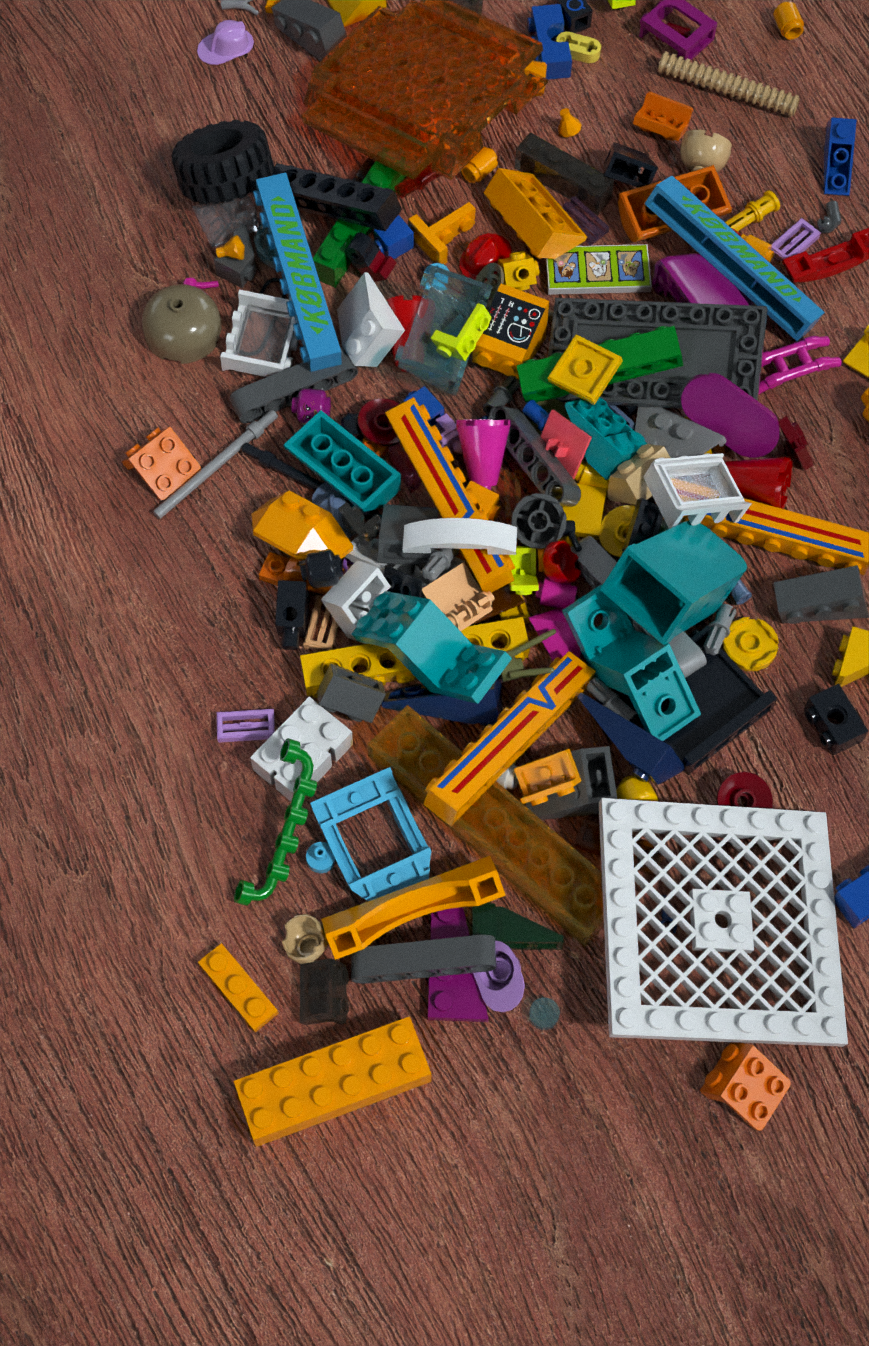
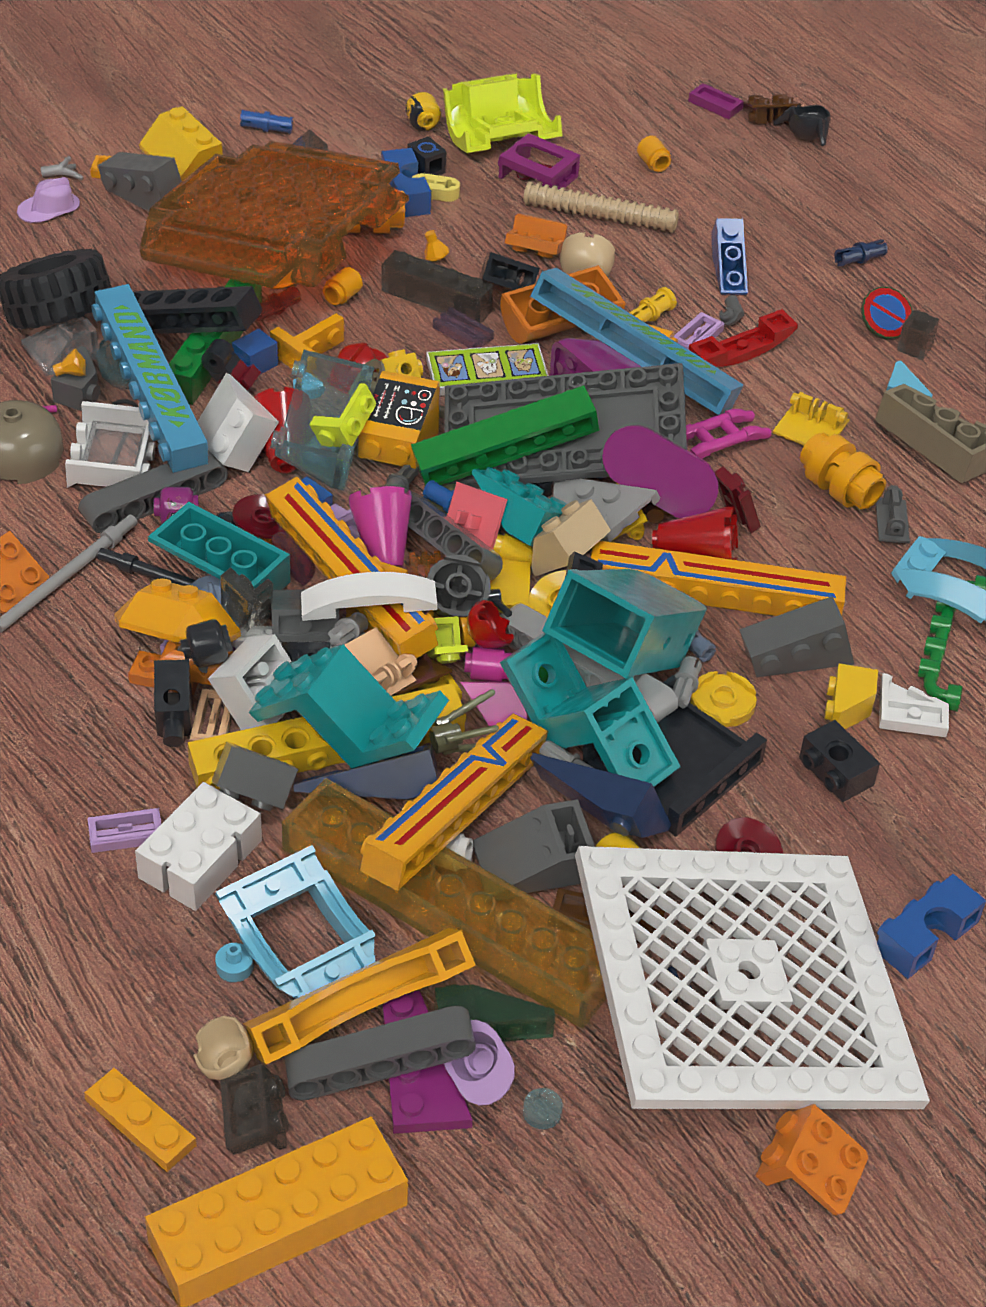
camera: 10 degrees left, 20 degrees down
green bar [234,738,317,906] -> none
light orange slope [484,168,587,259] -> none
light orange bracket [514,748,582,806] -> none
yellow tile [547,334,623,405] -> none
white window [643,453,752,529] -> none

